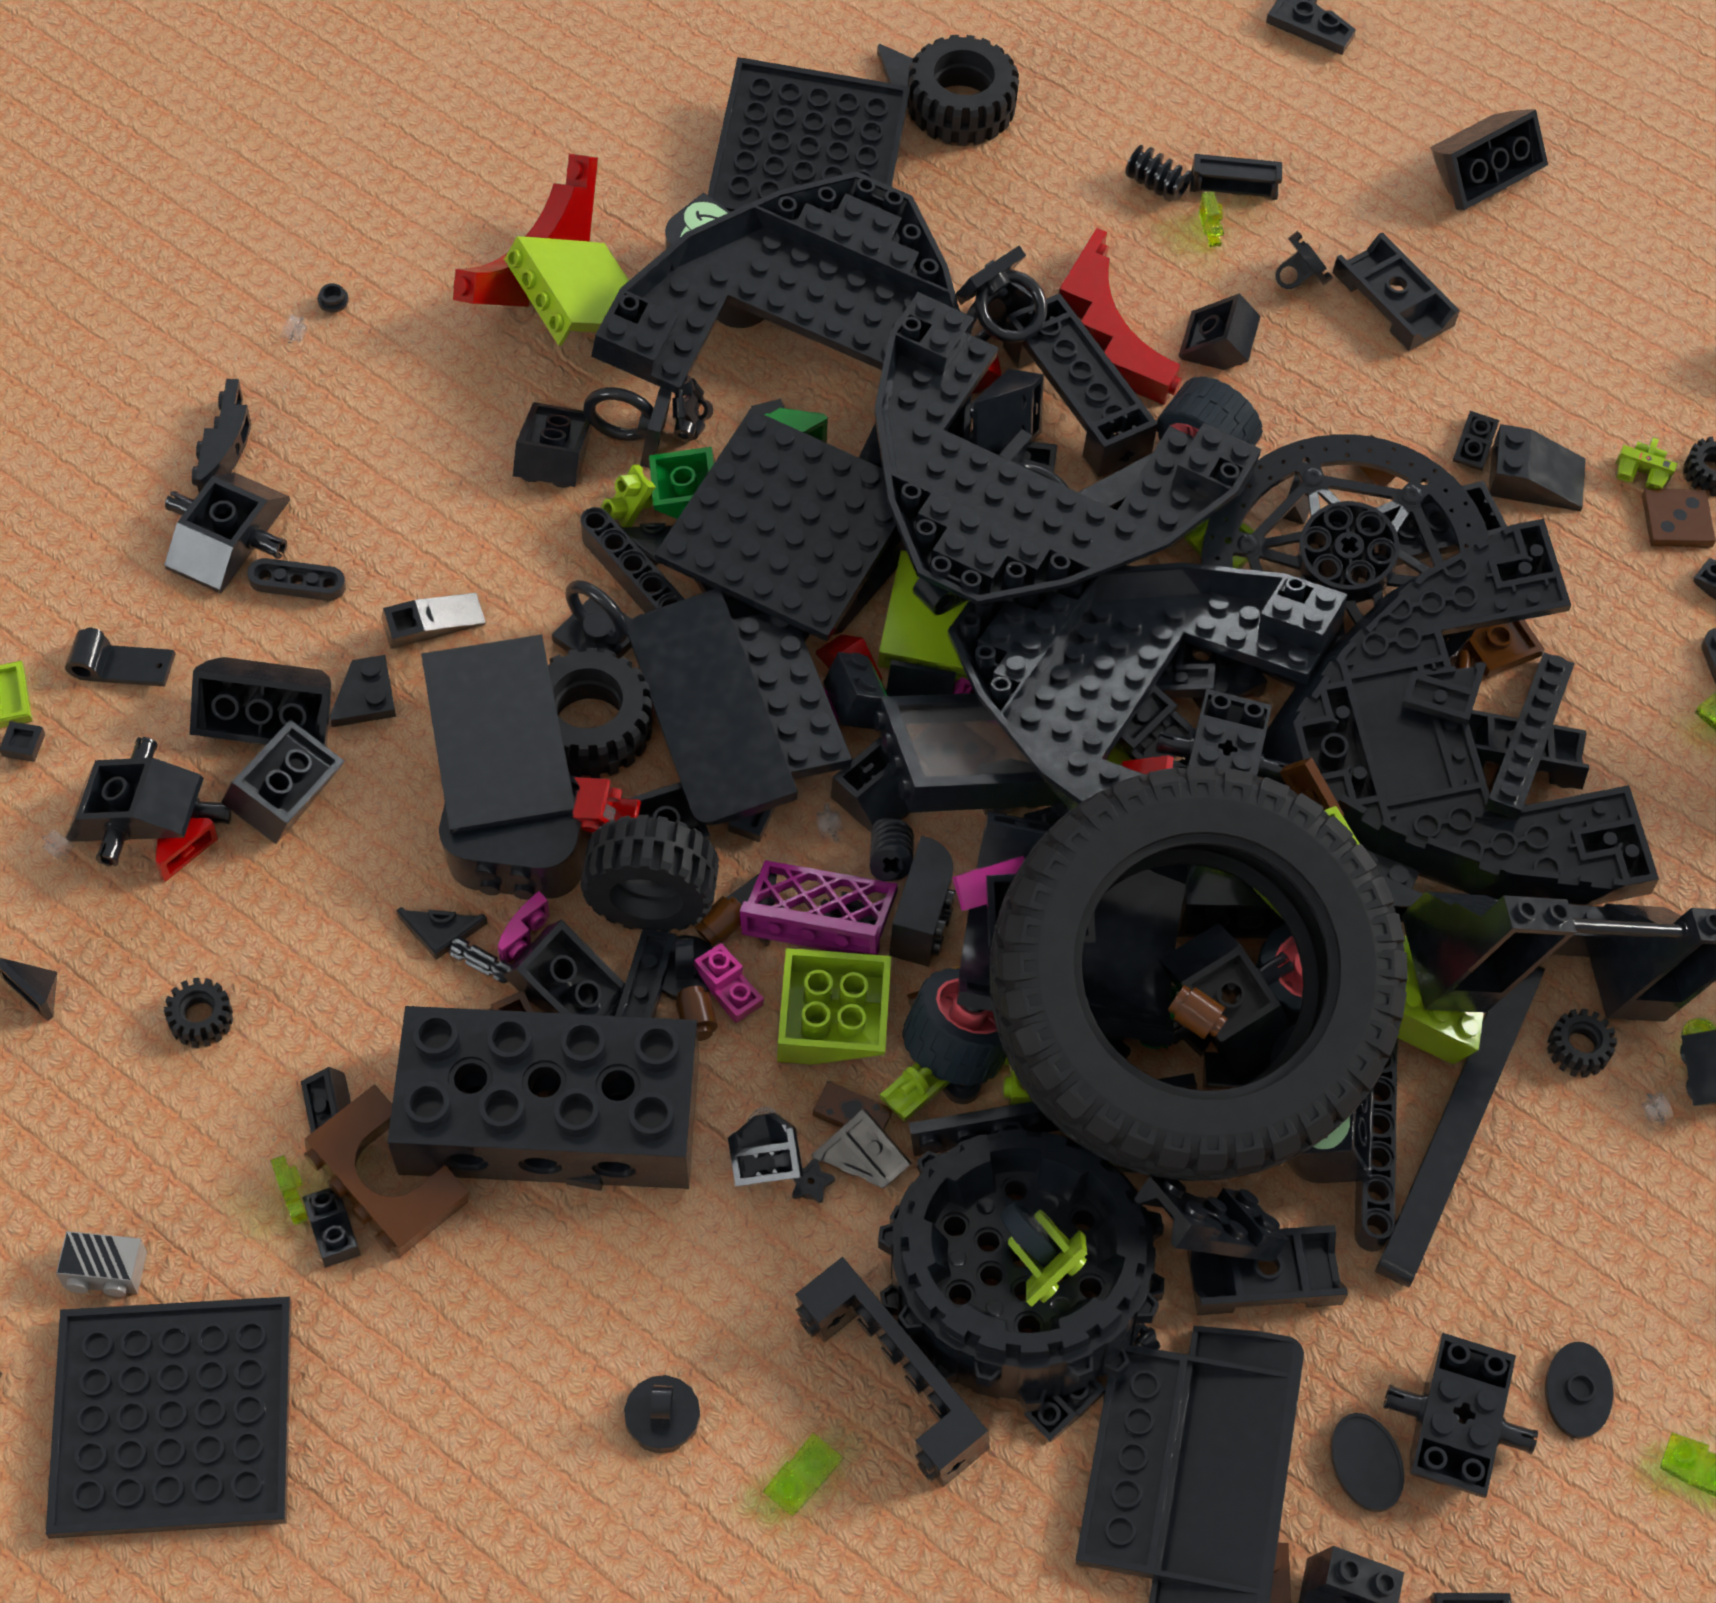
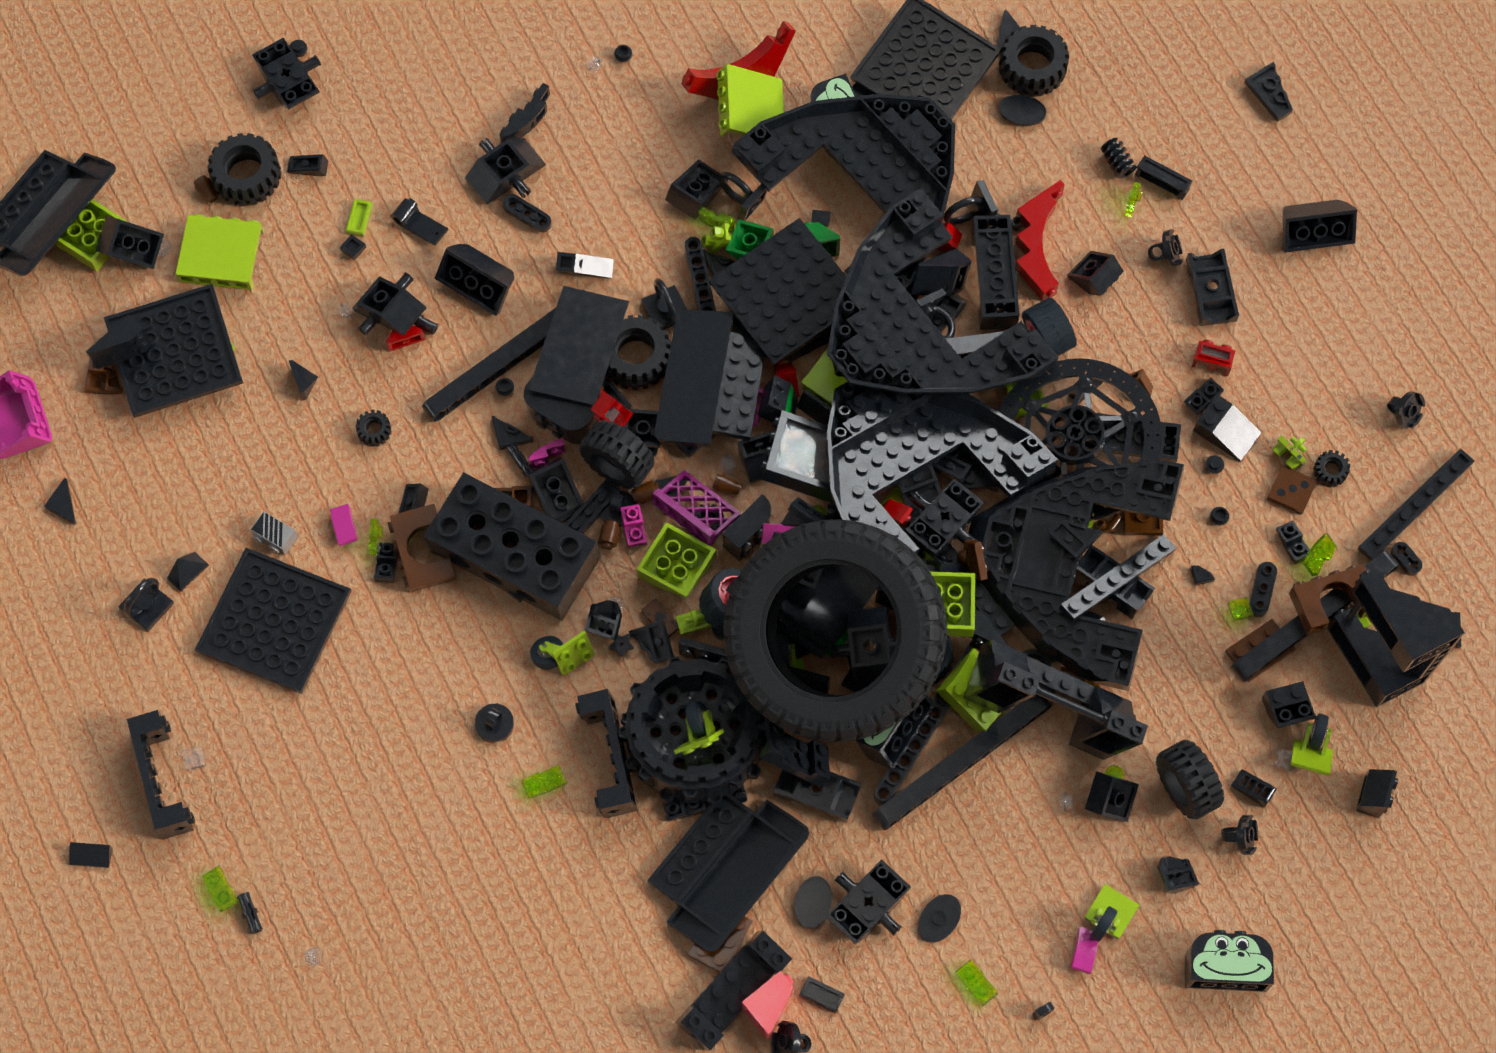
camera: 30 degrees right, 10 degrees up
black slope [221,720,345,844] -> none
black wing [330,655,396,727] -> none
black piece [672,376,713,441] -> none
black piece [869,818,914,881] -> none
black tile [956,245,1047,343] -> none
reddish brown brick [1168,985,1228,1039] -> none
black tyre [1547,1009,1617,1078] -> none
none -> dark pink slope [330,504,358,546]
none -> black beam [422,290,585,422]
none -> black plate [495,378,514,396]
none -> lime plate [530,631,595,676]
none -> clear neon green slope [698,207,736,233]
none -> reddish brown cone [712,473,742,495]
none -> black piece [999,95,1047,126]
none -> black tile [1190,565,1215,586]
none -> red window [1192,340,1236,376]
none -> black plate [1205,455,1224,474]
none -> black plate [1210,507,1229,526]

